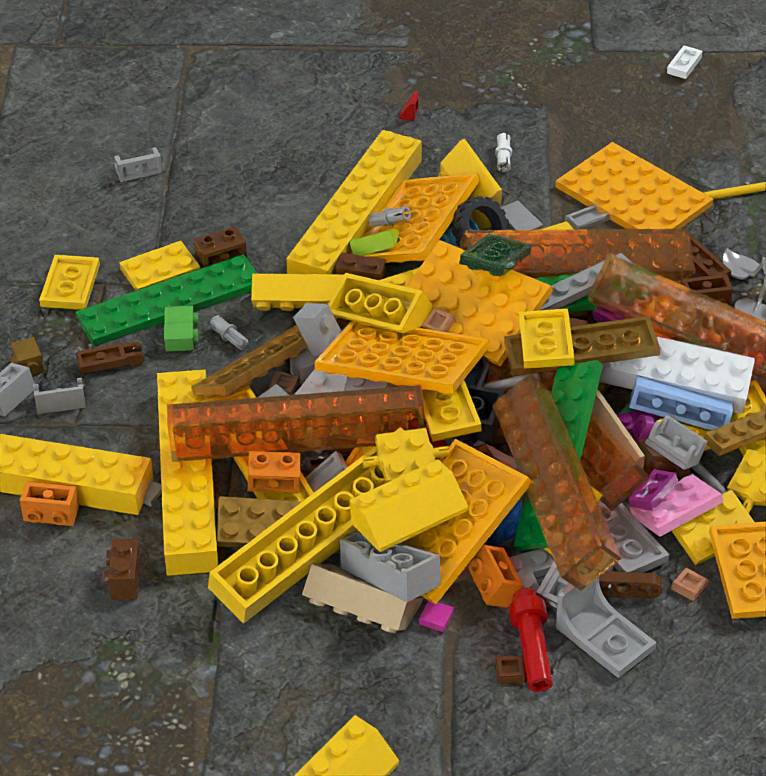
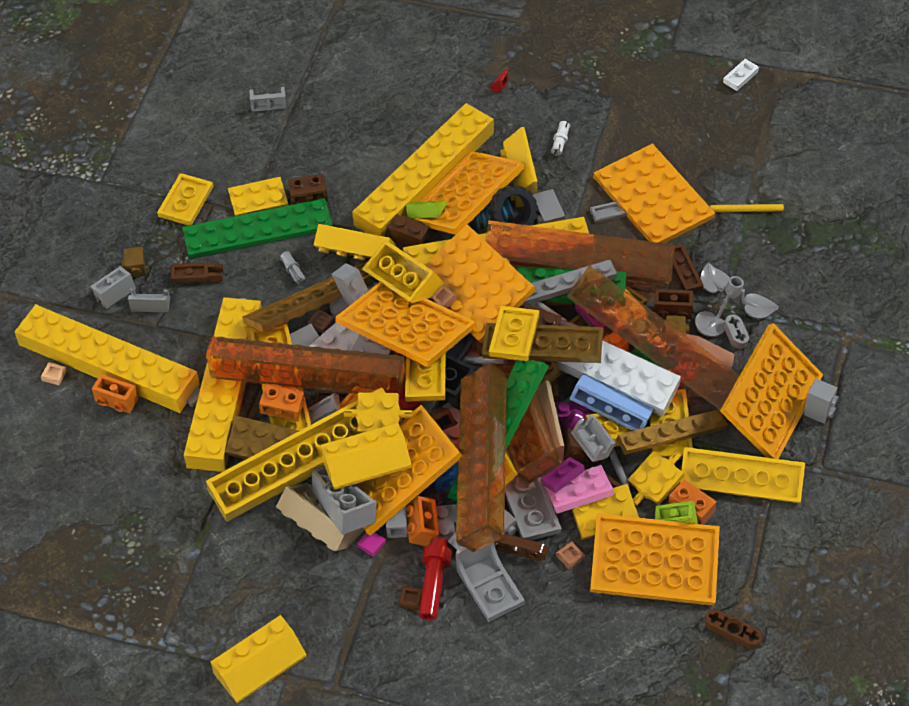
camera: 15 degrees right, 10 degrees up
reddish brown brick [104,539,141,600] -> none
bright green brick [164,306,199,351] -> none
light grey axle [368,206,411,227] -> none
clear green plate [459,233,532,276] -> none
none -> light grey brick [386,506,407,538]

